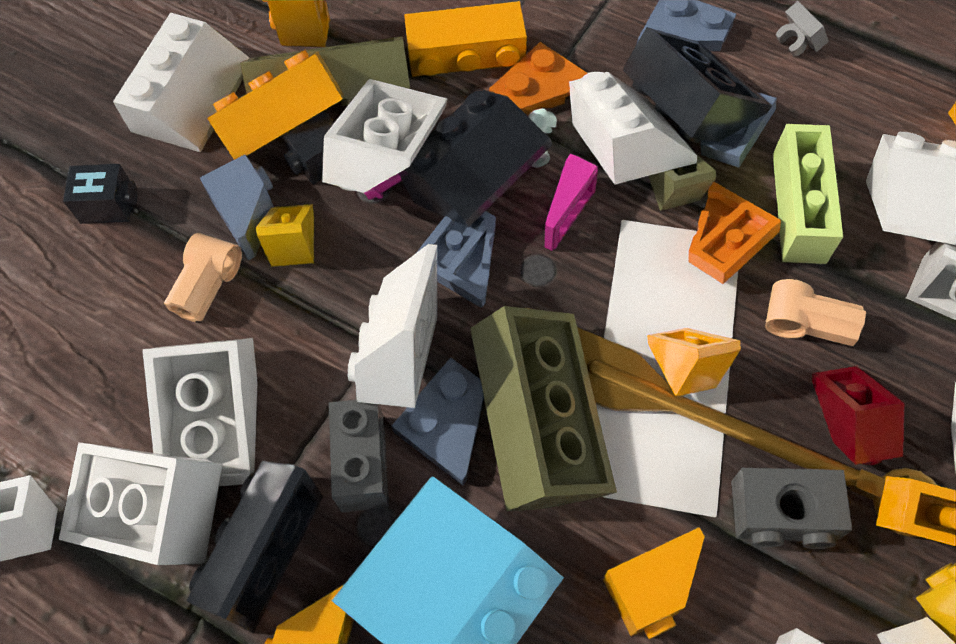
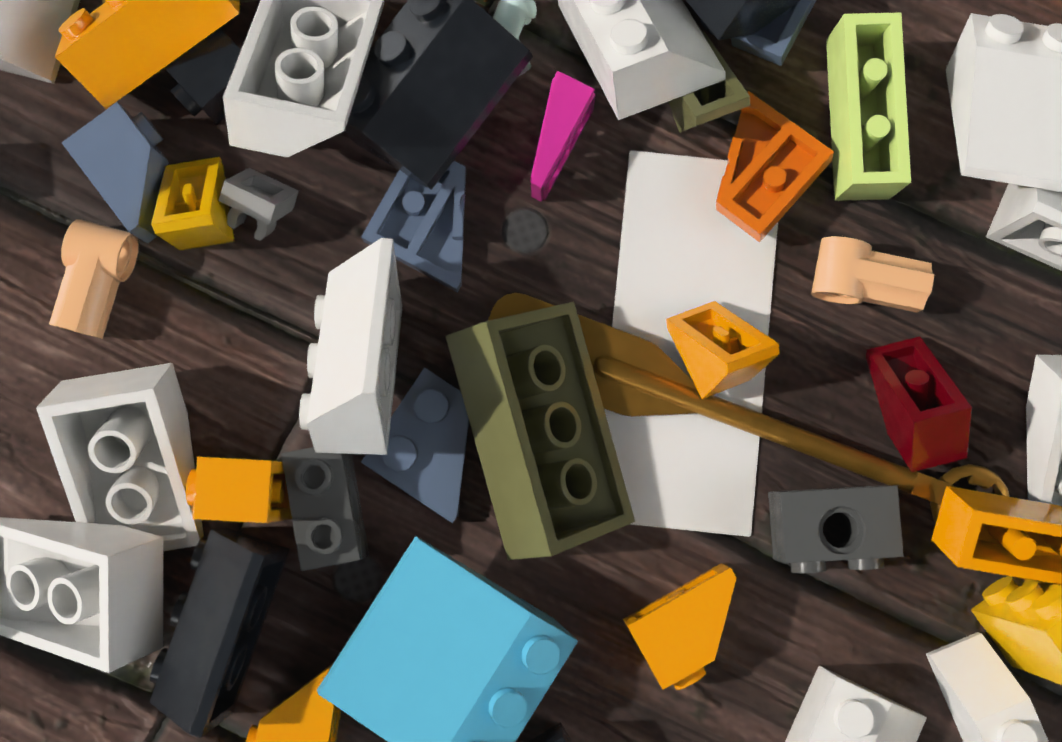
camera: 10 degrees left, 20 degrees up
none -> light orange brick [186,457,292,523]
none -> light grey tile [219,168,299,241]

